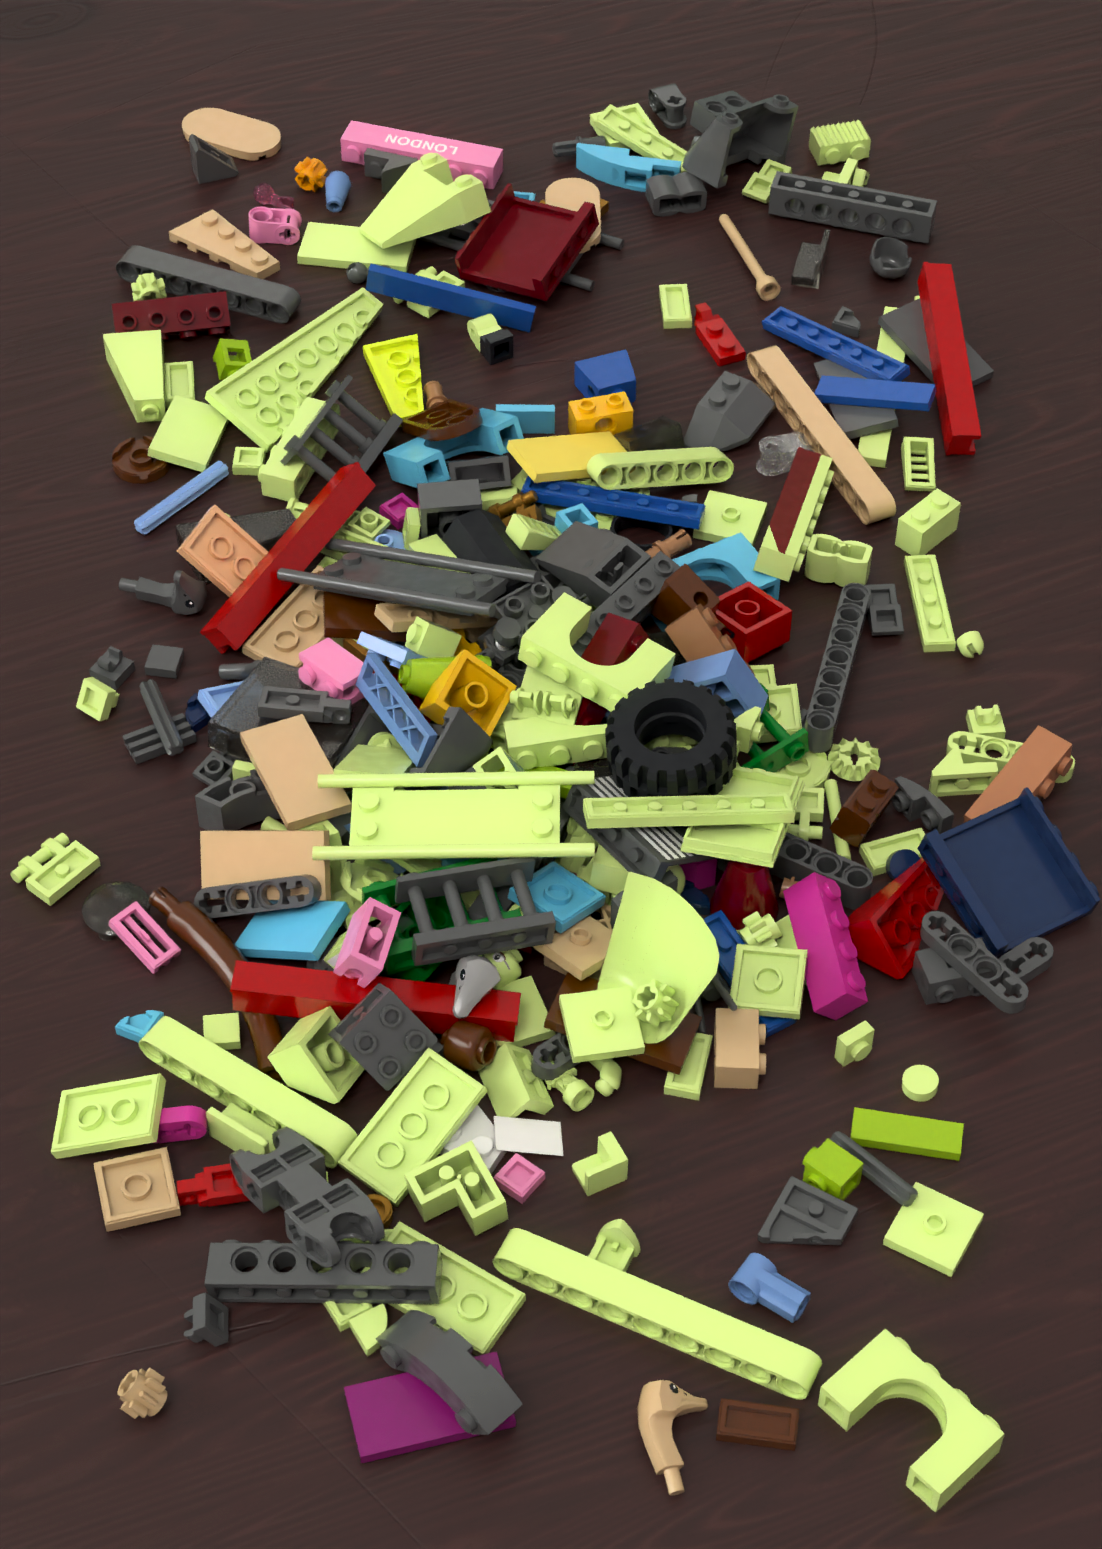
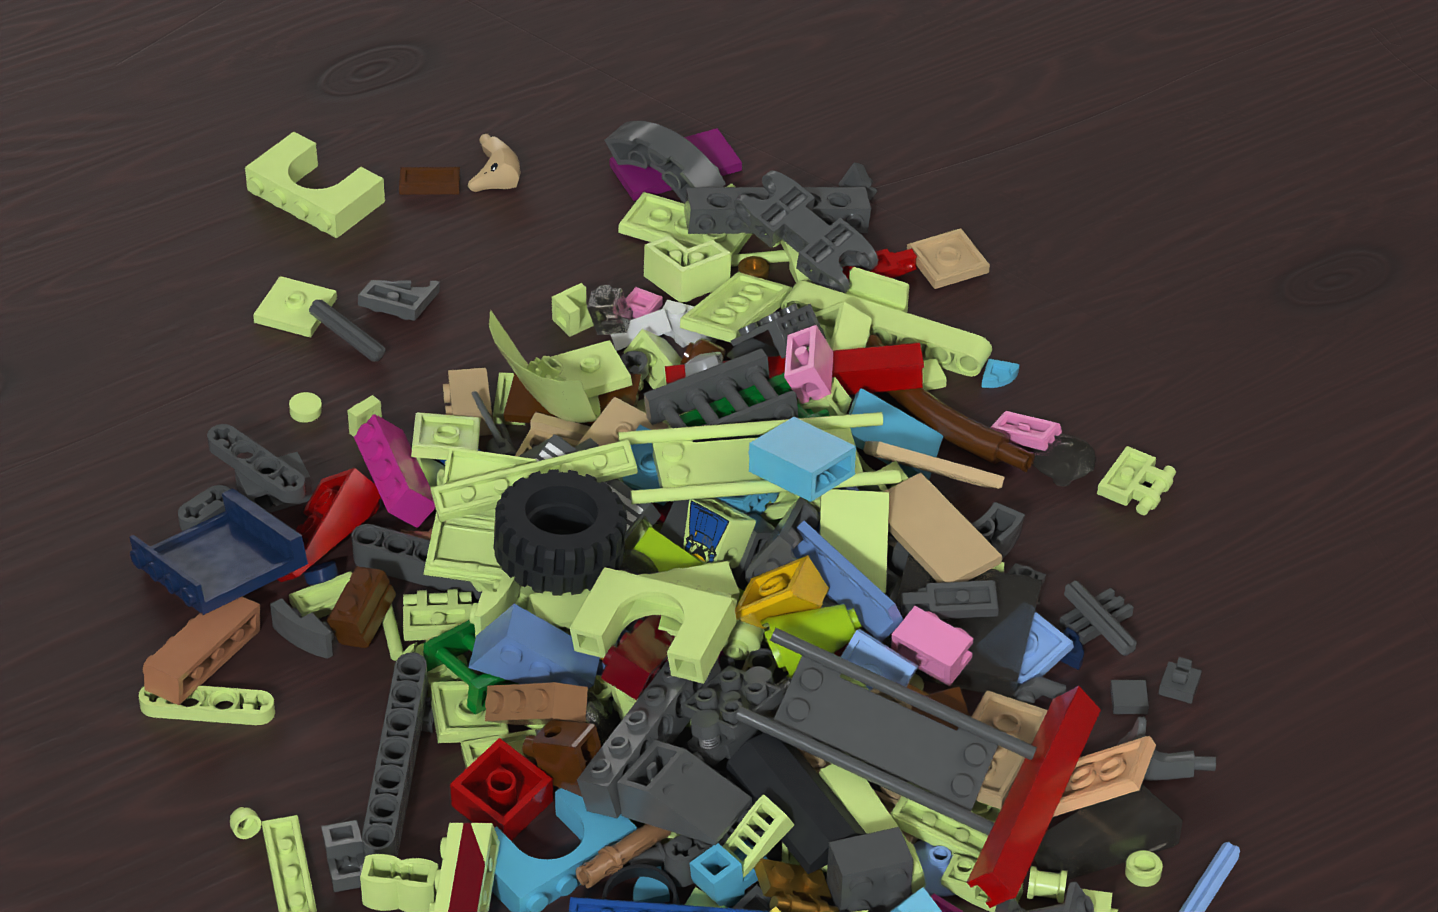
camera: 170 degrees right, 5 degrees down
yellowish green tile [51,1073,166,1159] -> none
yellowish green tile [76,677,120,721] -> none
tan gear [118,1368,167,1419] -> none
dark pink beam [154,1106,208,1143] -> none
dark grey beam [194,874,322,918] -> none
yellowish green beam [492,1228,822,1400] -> none
yellowish green tile [588,1219,641,1272] -> none
medium blue piece [728,1253,811,1323] -> none
lime brick [802,1138,864,1201] -> none
yellowish green gear [828,737,881,781] -> none
lime tile [850,1107,964,1161] -> none
yellowish green slope [928,745,999,797] -> none
yellowish green tile [966,704,1006,739] -> none
none -> clear smoke brick [587,285,633,335]
none -> medium azure brick [748,417,856,502]

